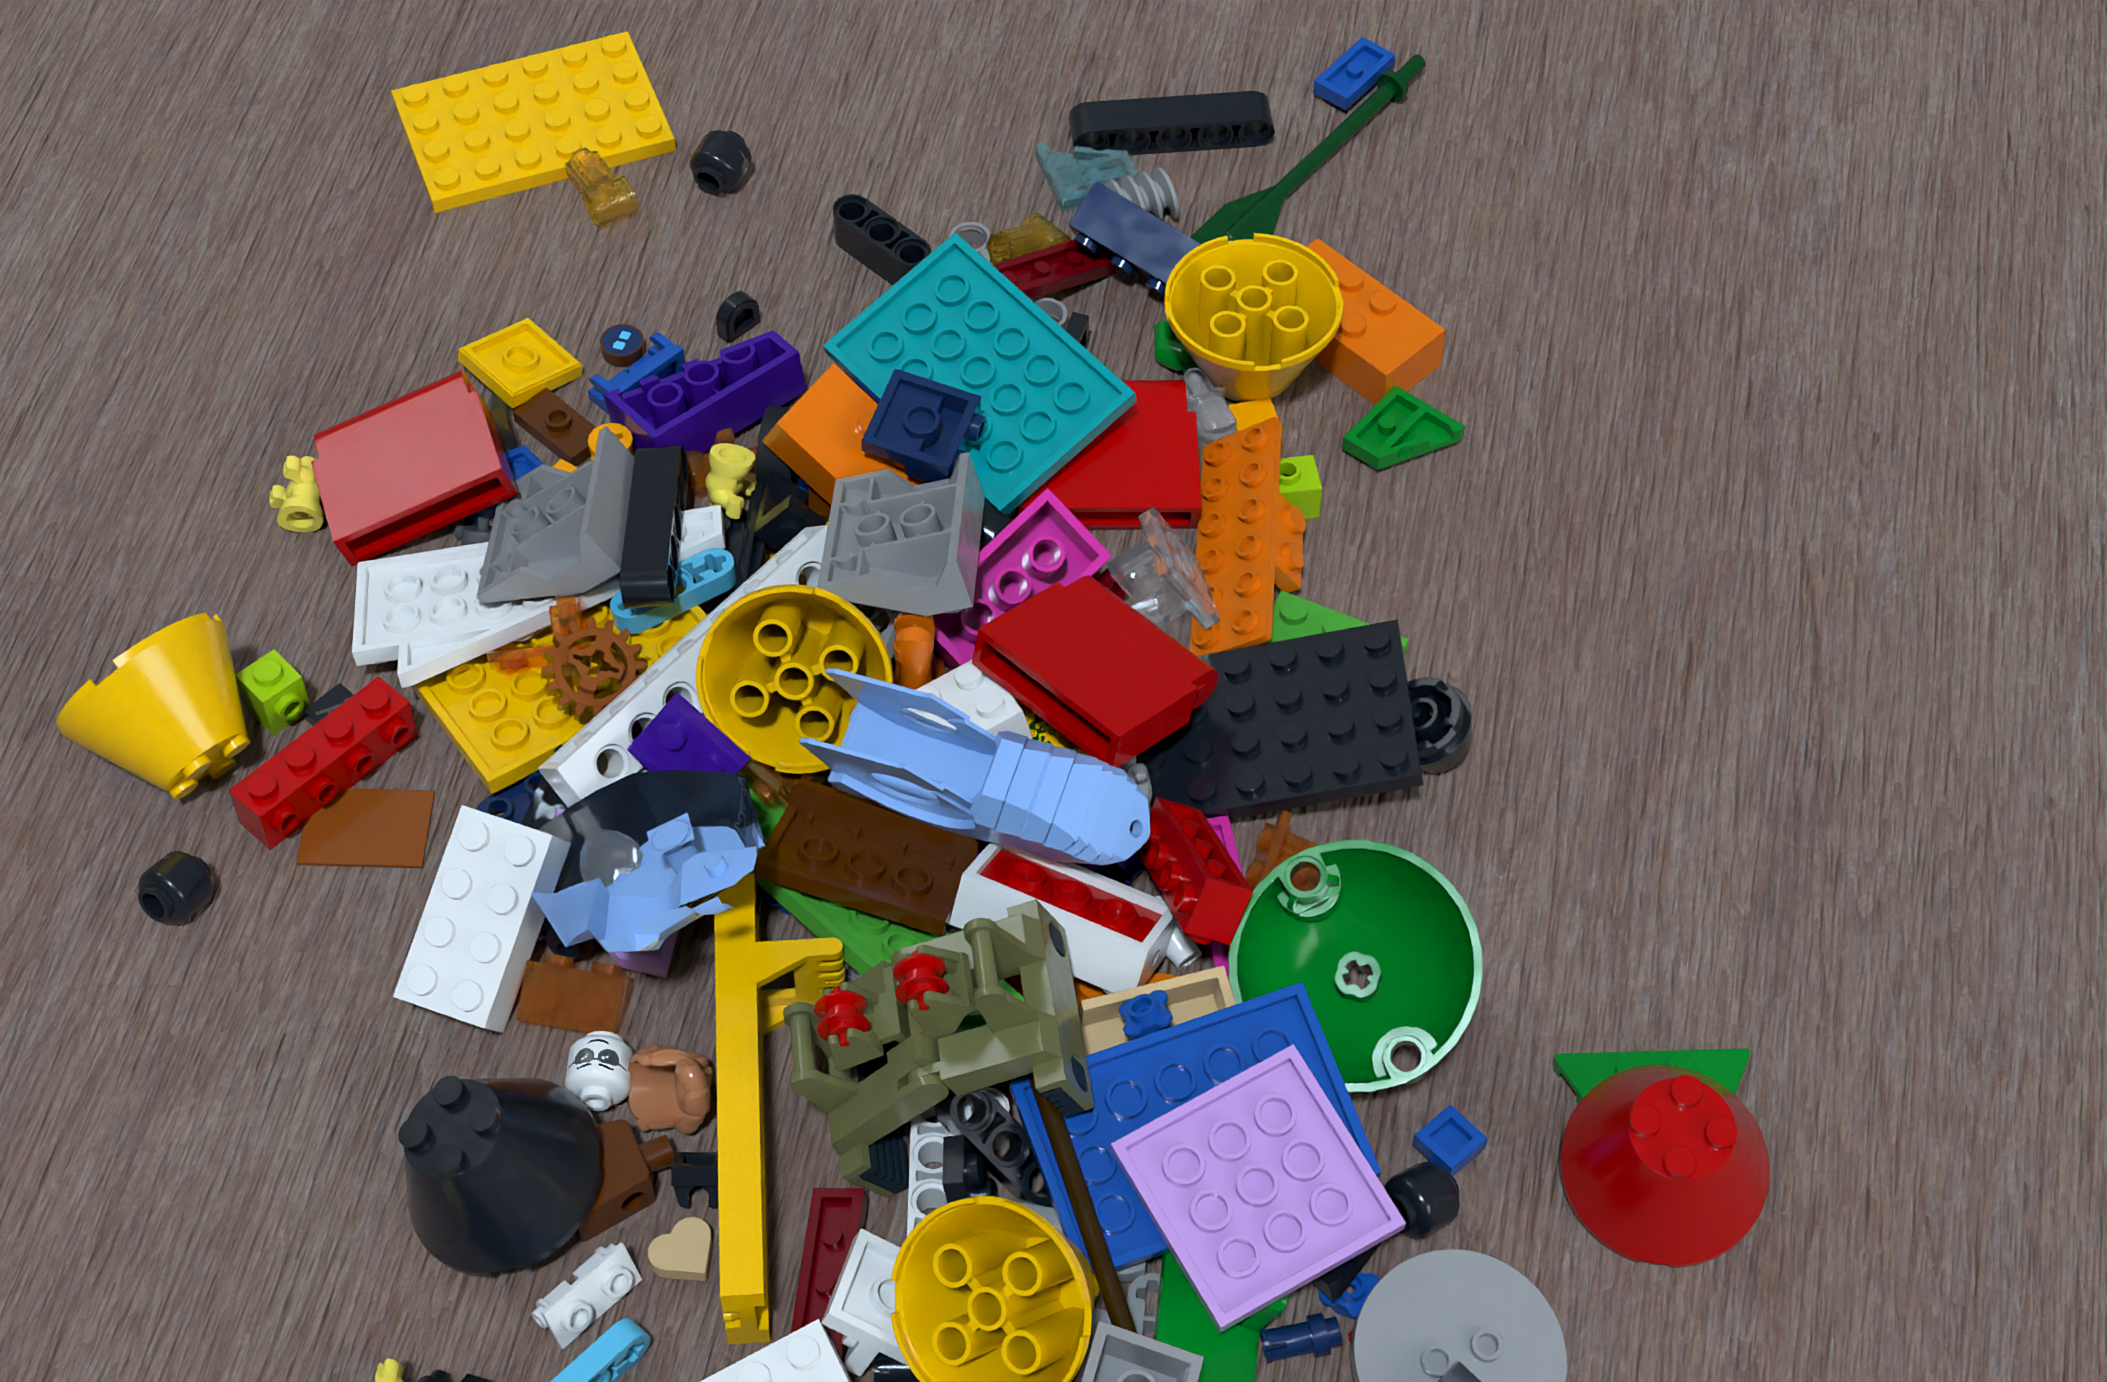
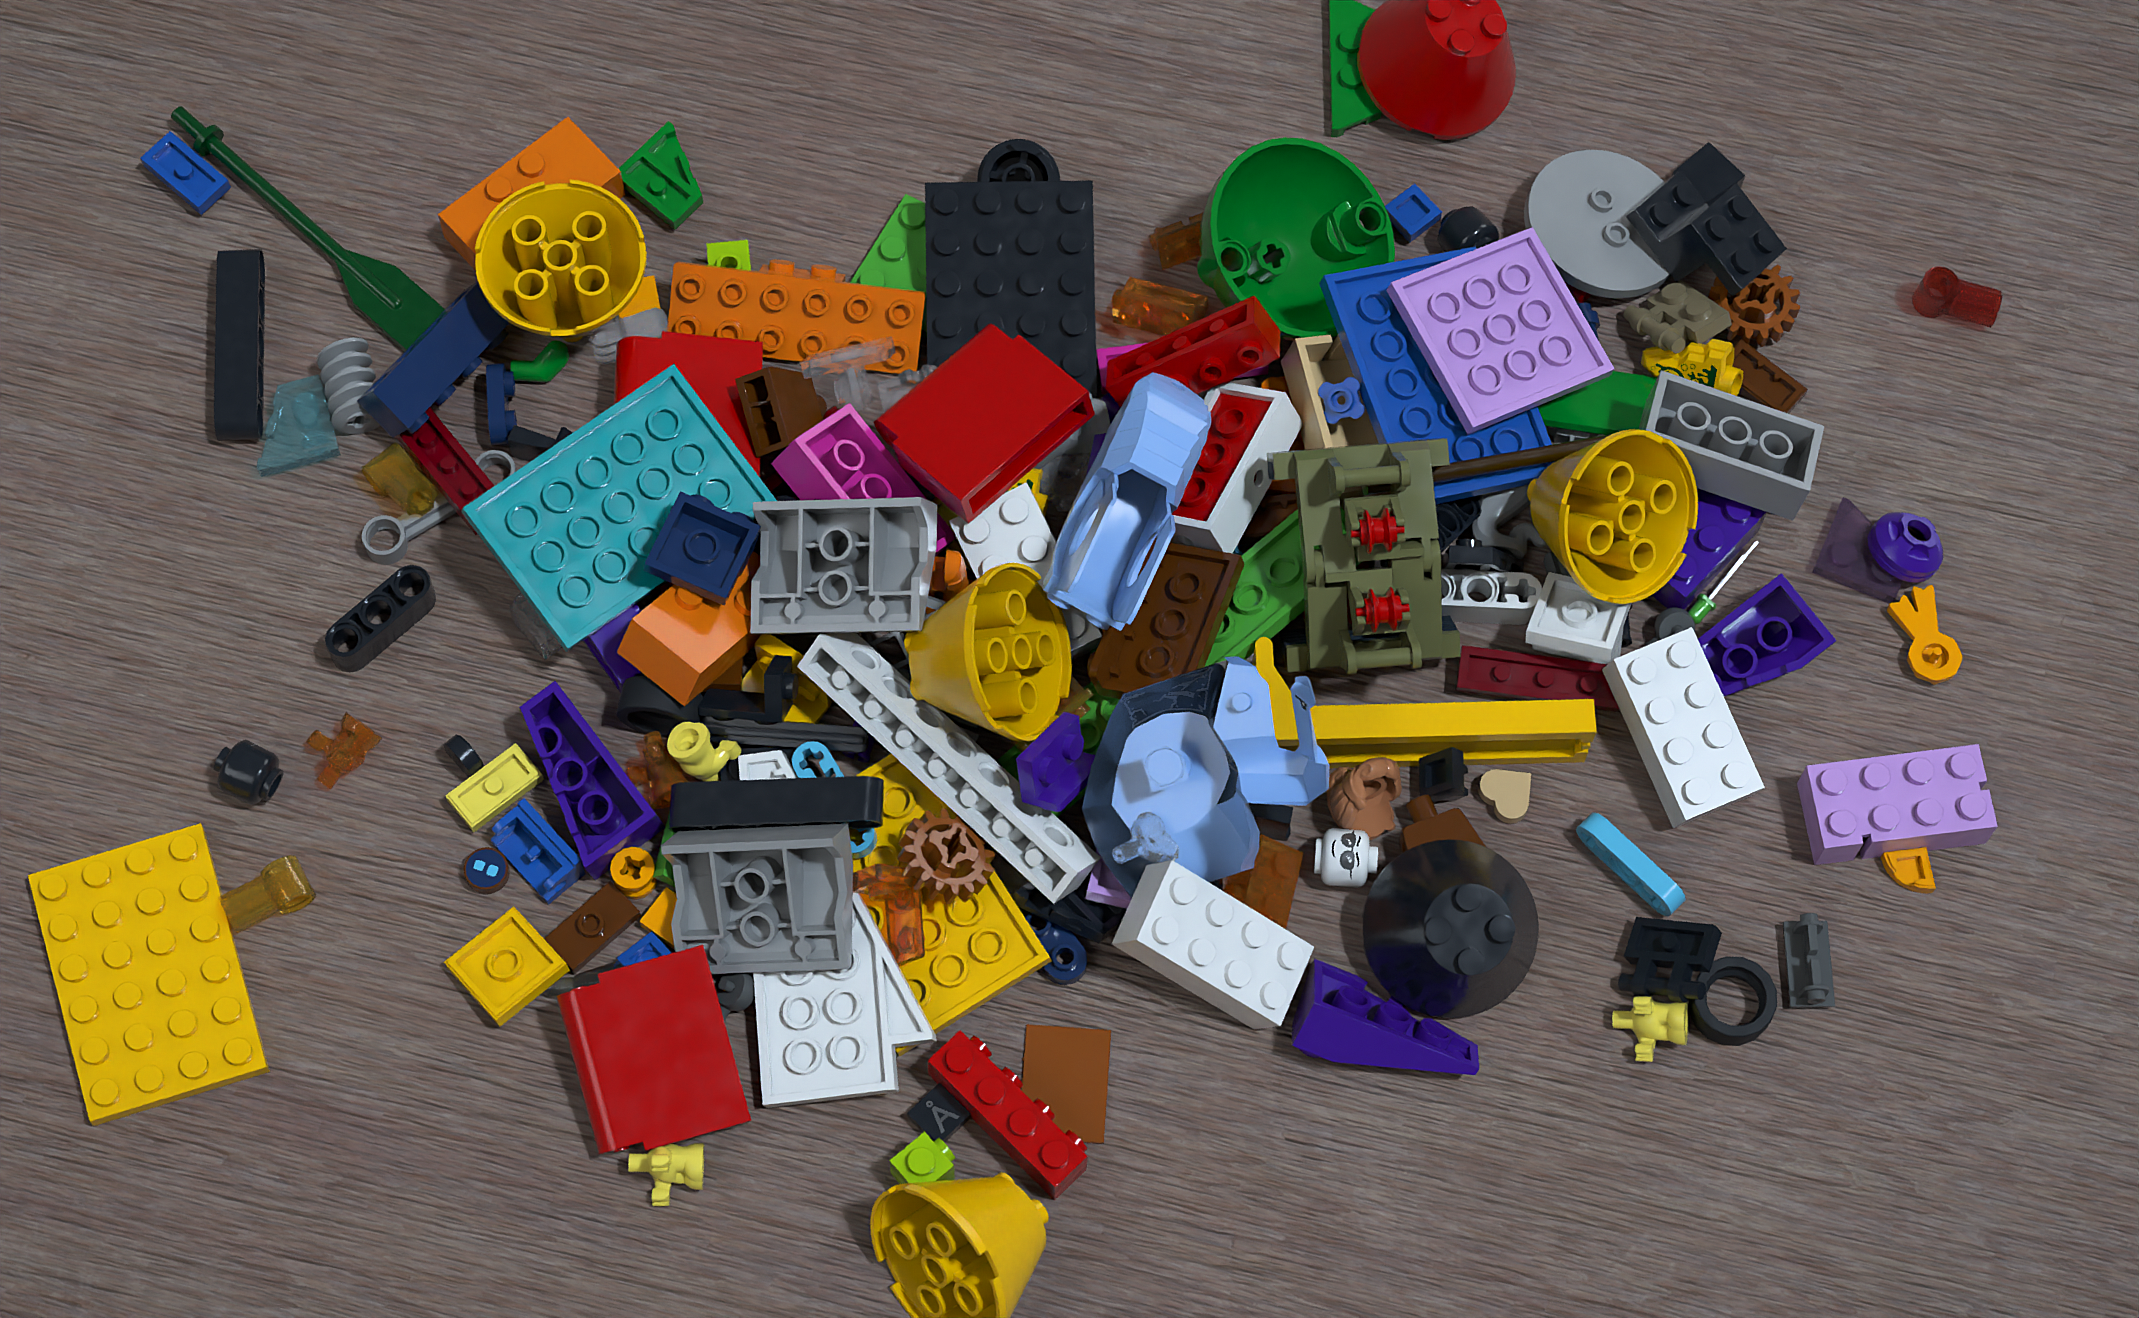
camera: 90 degrees left, 15 degrees up
black head [138,851,213,924] -> none
white hinge [531,1242,642,1349] -> none
none -> clear orange piece [306,712,382,789]
none -> light yellow plate [445,743,544,832]
none -> dark blue plate [486,363,517,446]
none -> reddish brown torso [735,366,827,457]
none -> black tile [1248,803,1293,841]
none -> dark purple wedge [1292,958,1479,1075]

